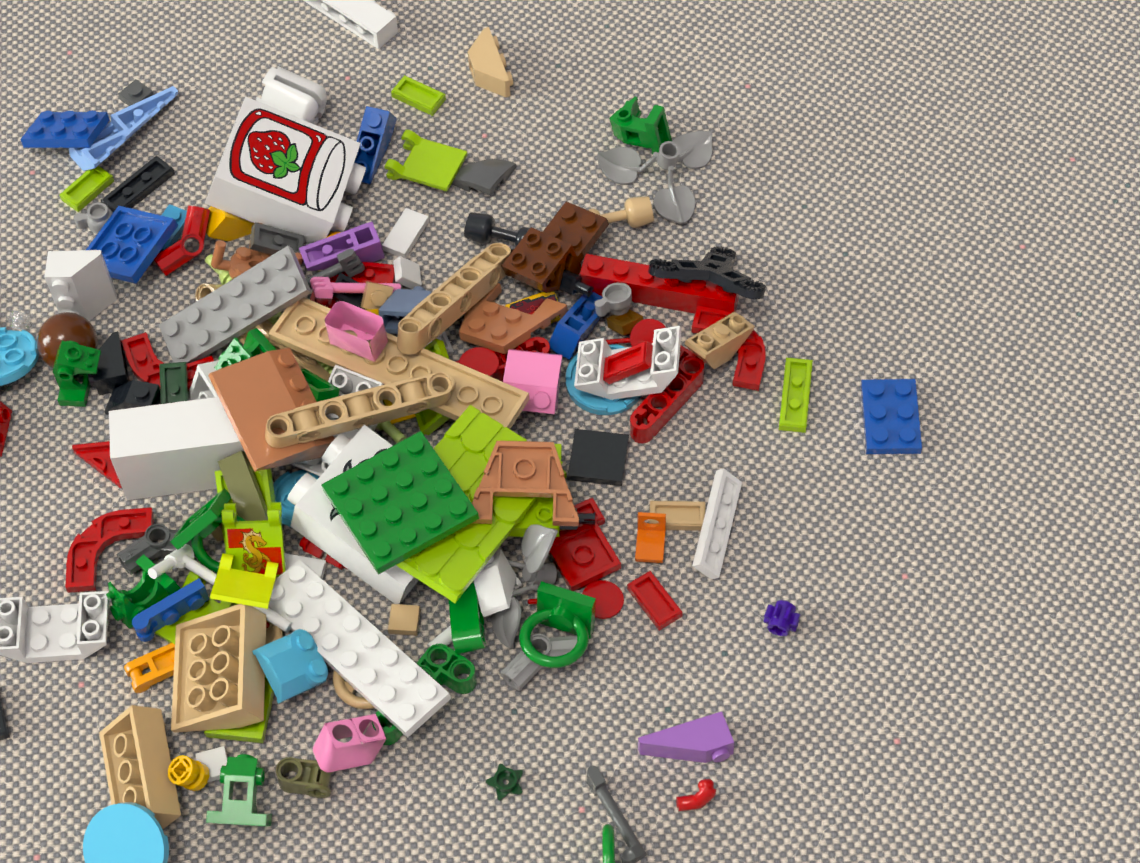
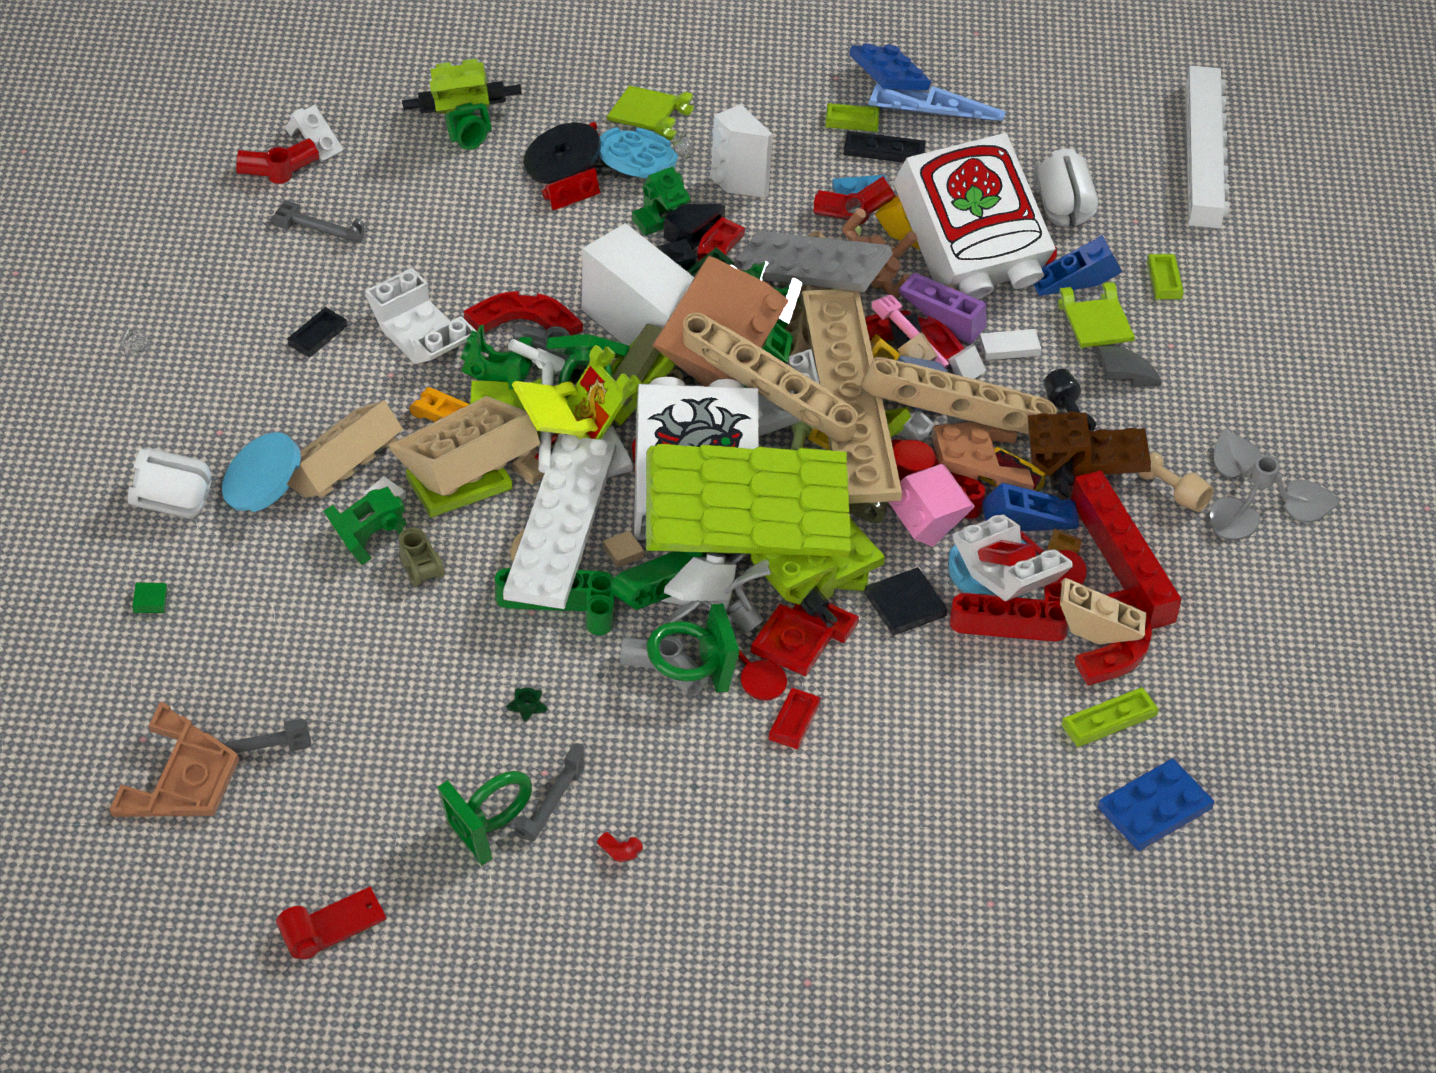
camera: 50 degrees right, 10 degrees down
reddish brown piece [37,312,98,368] -> none
light grey piece [74,202,113,234] -> none
blue plate [86,206,178,284] -> none
dark grey plate [118,79,154,106] -> none
blue plate [132,578,210,642] -> none
yellow wheel [168,755,209,791] -> none
dark grey plate [250,222,304,255] -> none
medium azure slope [252,629,328,704] -> none
dark grey hinge [306,249,365,288] -> none
bright pink piece [313,714,386,772] -> none
green plate [321,431,479,575] -> none
bright pink piece [325,301,388,362] -> none
tan slope [468,27,513,97] -> none
nougat wing [472,441,579,526] -> none
light grey piece [595,283,632,317] -> none
green tile [609,96,672,154] -> none
orange bracket [635,512,666,563] -> none
medium lavender slope [638,711,734,763] -> none
black piece [648,246,766,299] -> none
tan tile [650,501,705,531] -> none
white plate [692,469,742,579] -> none
dark purple gear [763,600,800,636] -> none

